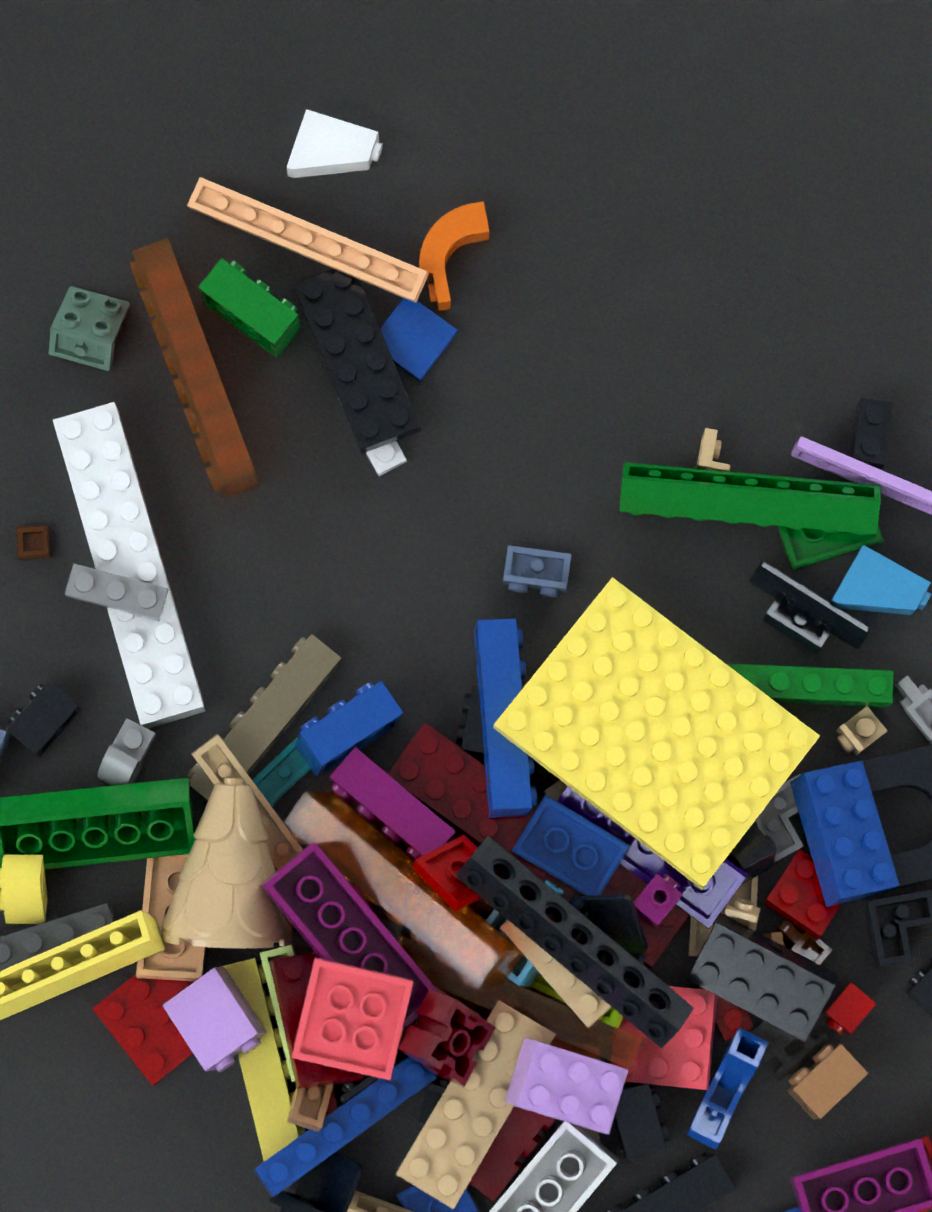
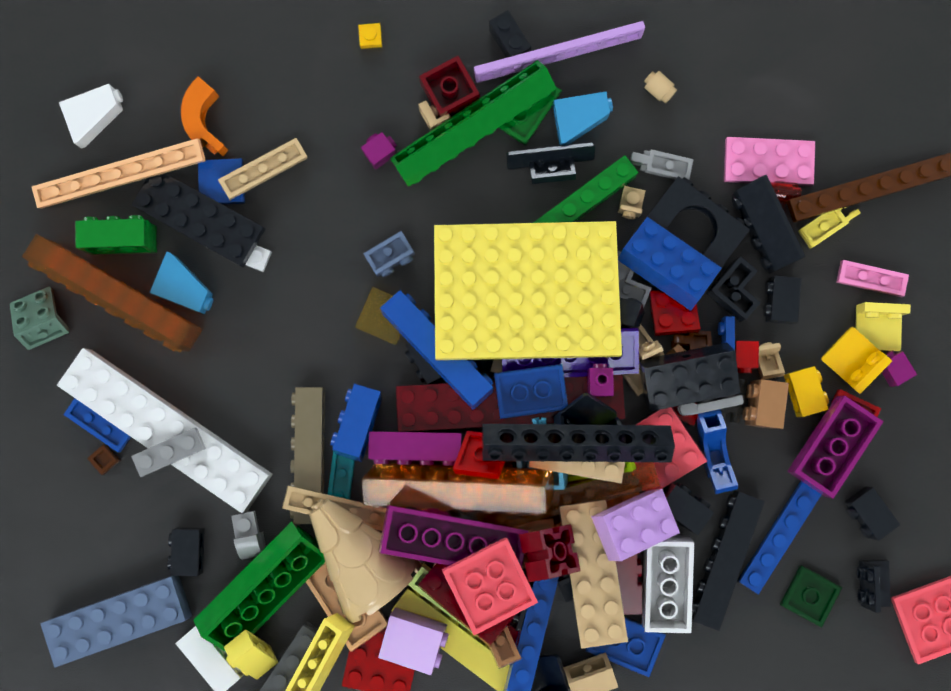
camera: 35 degrees left, 5 degrees up
none -> blue plate [63,398,131,452]
none -> dark azure slope [150,252,213,314]
none -> tan plate [218,138,307,200]
none -> clear yellow tile [355,287,401,345]
none -> yellow plate [358,23,382,49]
none -> magenta brick [361,132,397,170]
none -> dark red brick [419,56,480,118]
none -> light grey hinge [677,395,744,416]
none -> blue plate [718,316,735,350]
none -> tan bracket [758,342,785,379]
none -> yellow brick [784,366,829,417]

